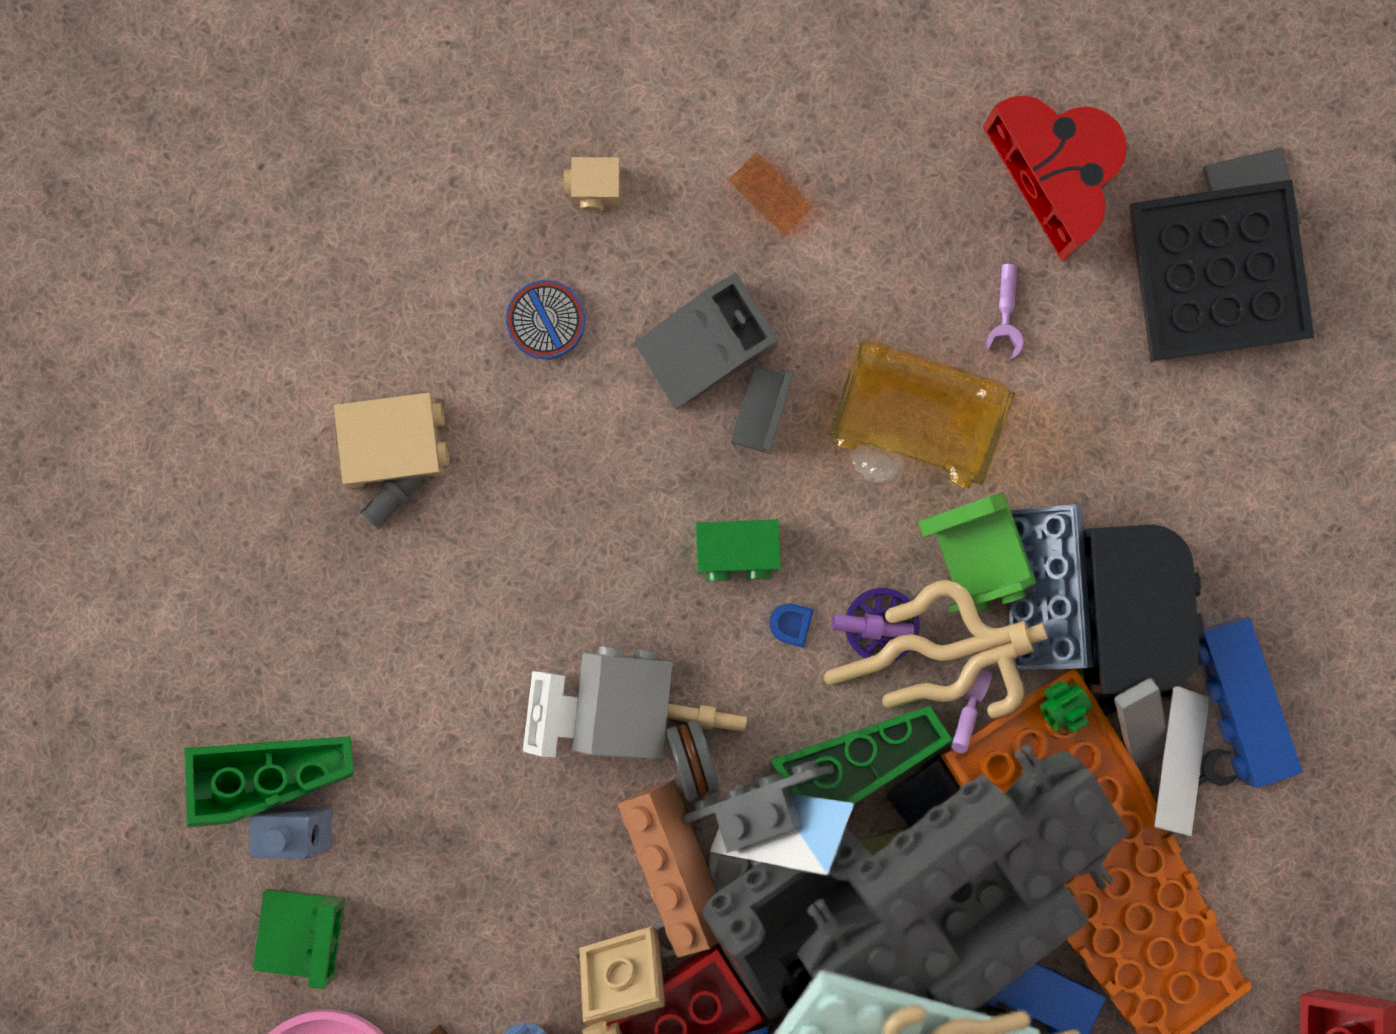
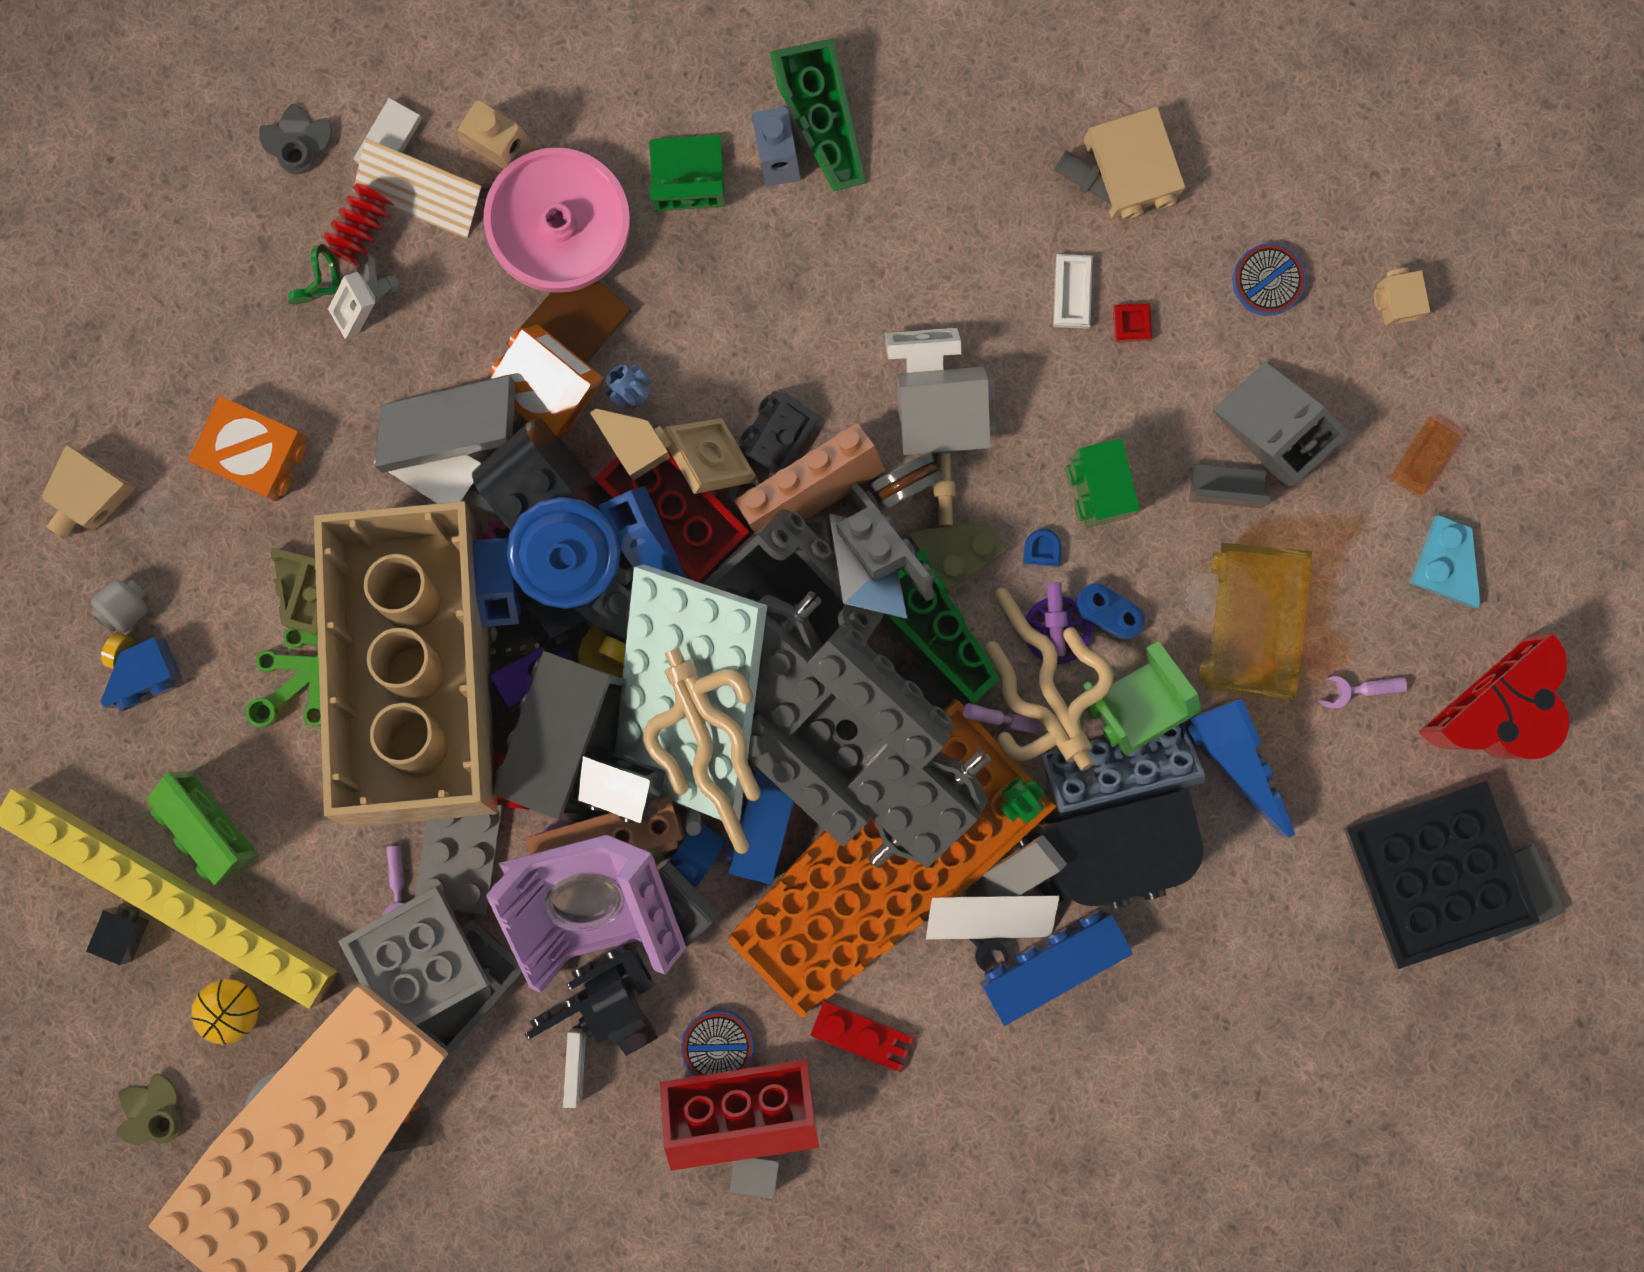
camera: 80 degrees right, 0 degrees up
none -> black bracket [739,391,819,474]
none -> red hinge [810,1000,915,1072]
none -> olive wing [908,520,1008,592]
none -> white tile [1053,254,1093,329]
none -> blue plate [1075,583,1145,641]
none -> red tile [1113,303,1152,342]
none -> blue wedge [1186,699,1295,838]
none -> medium azure wing [1410,515,1480,609]

